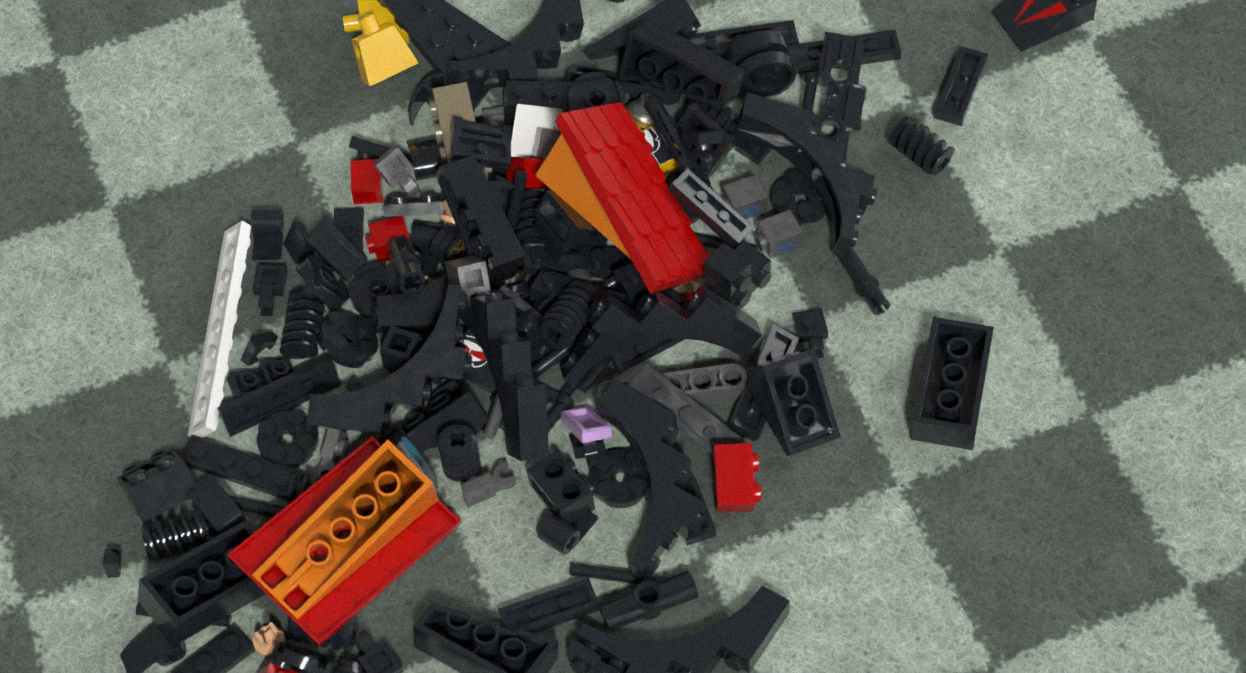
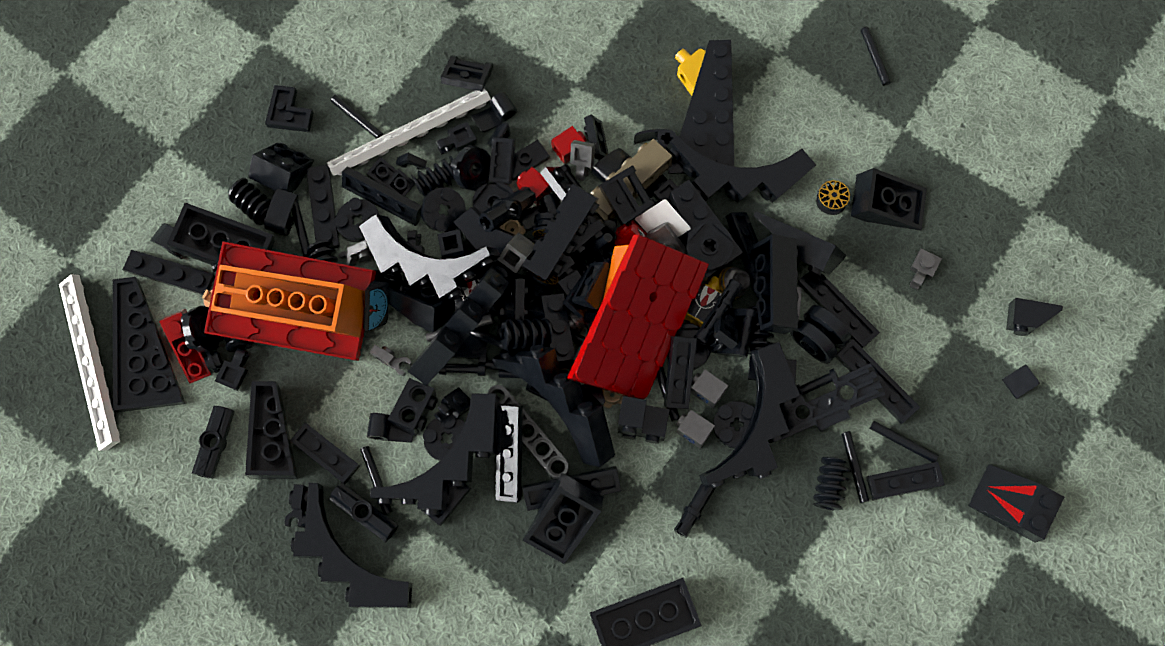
camera: 60 degrees right, 15 degrees up
black tile [102,547,122,578] -> none
yellow torso [352,13,418,86] -> none
black piece [438,425,482,483] -> none
lavender tile [561,406,612,443] -> none
red brick [713,443,761,513] -> none
black plate [792,308,828,359] -> none
none -> black plate [265,85,314,132]
none -> black bar [331,95,383,139]
none -> black plate [441,55,493,92]
none -> black bar [841,431,869,503]
none -> black bar [869,421,939,463]

